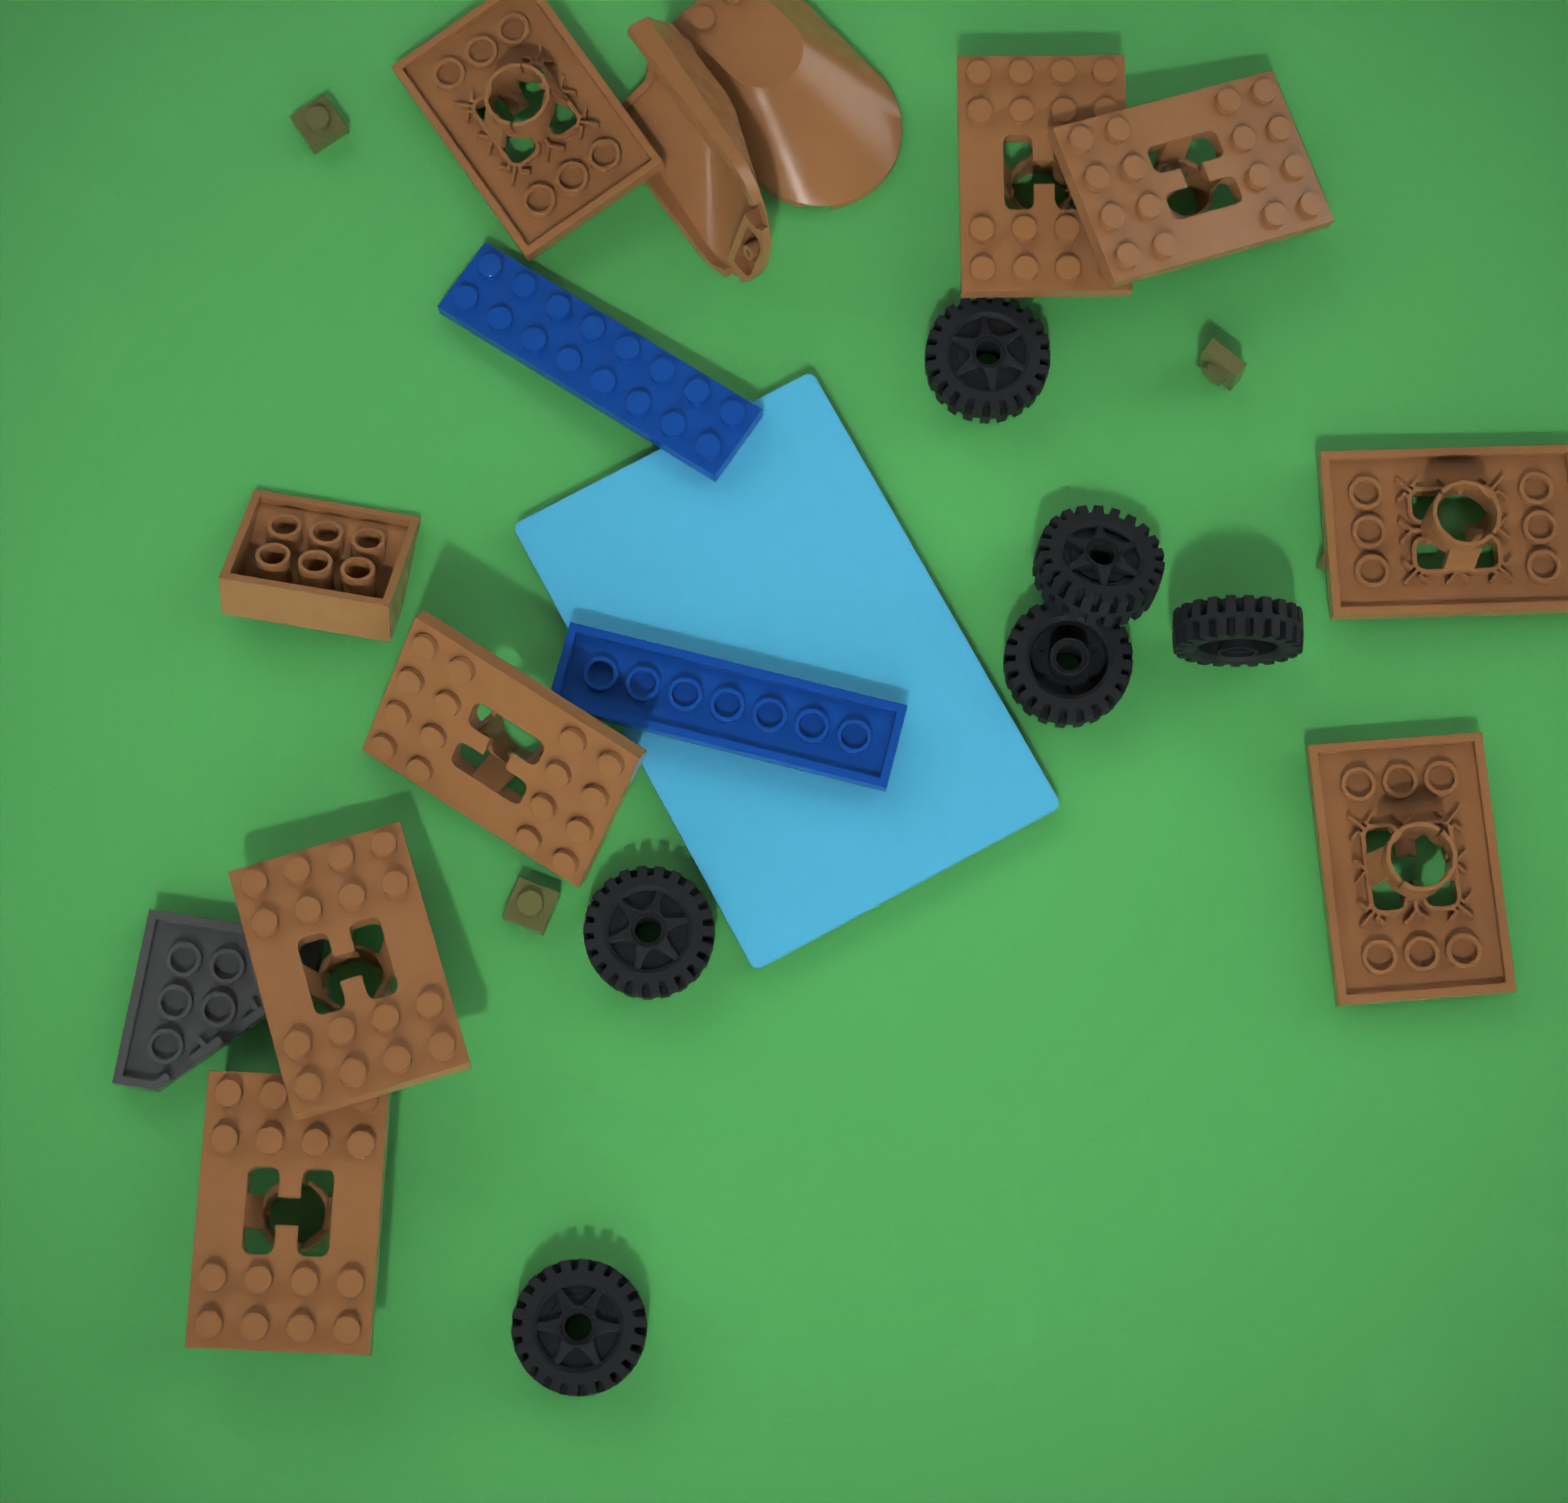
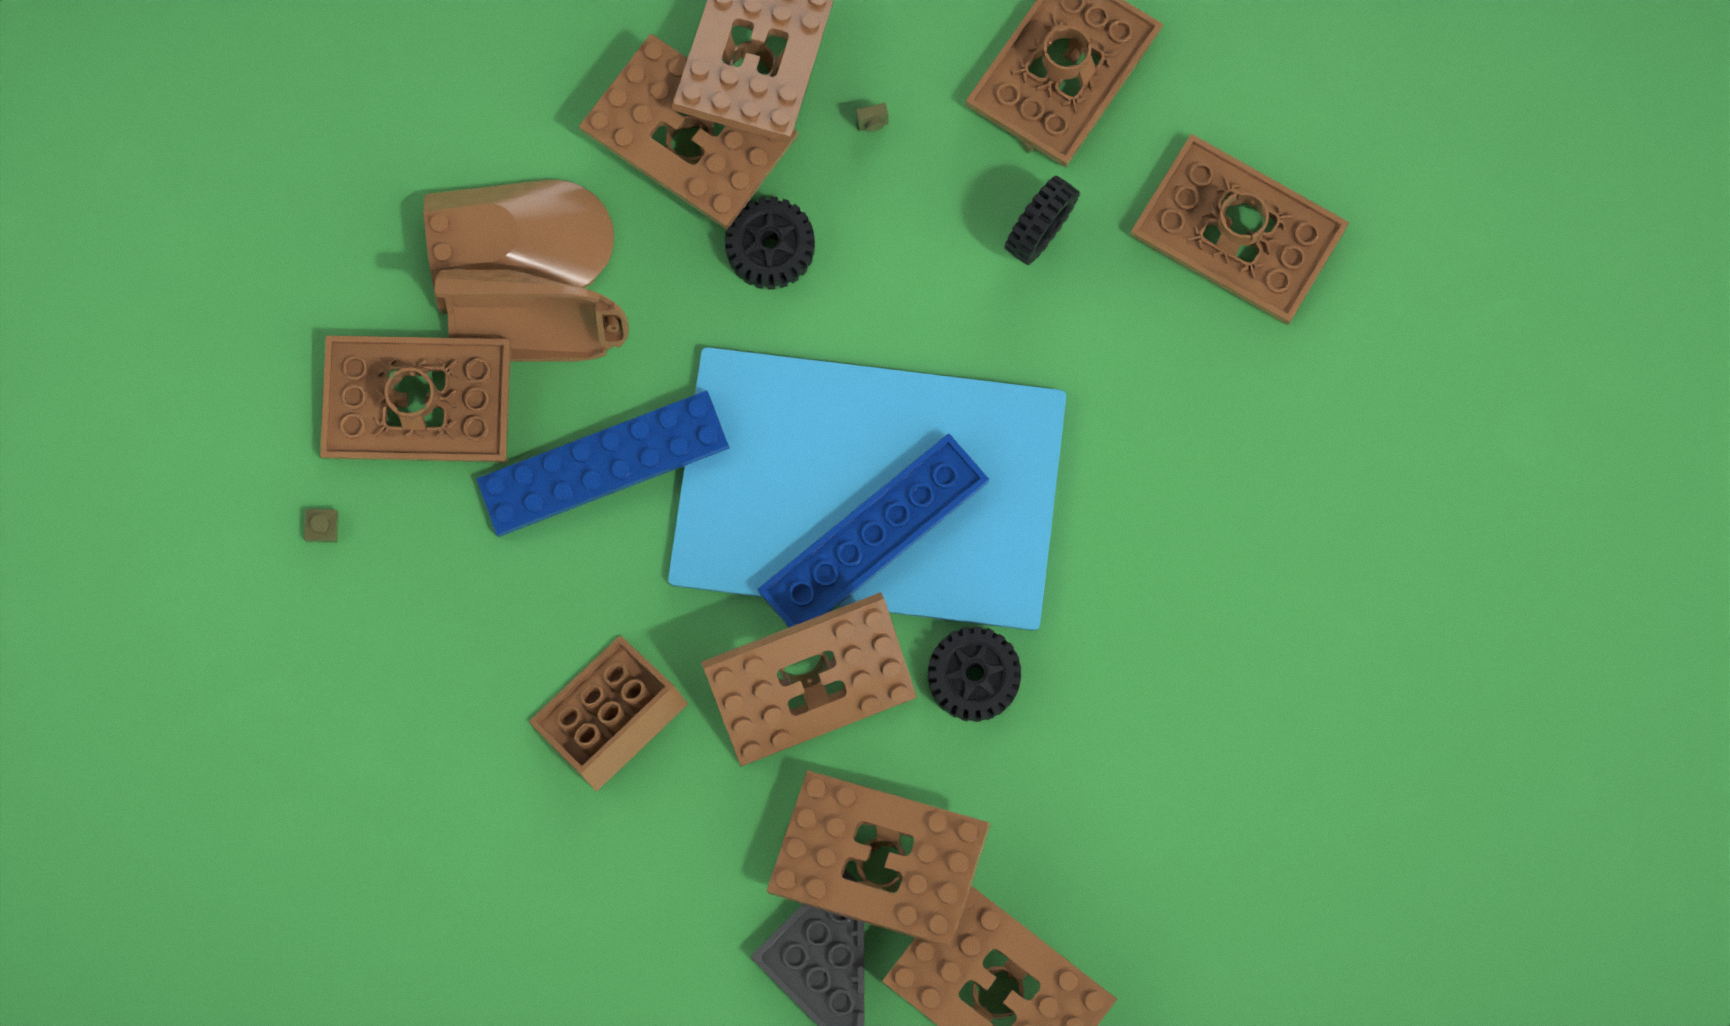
camera: 55 degrees left, 0 degrees up
olive plate [502,877,561,936] -> none
black wheel [511,1259,647,1397] -> none
black wheel [1003,600,1133,728] -> none
black wheel [1032,505,1165,627] -> none

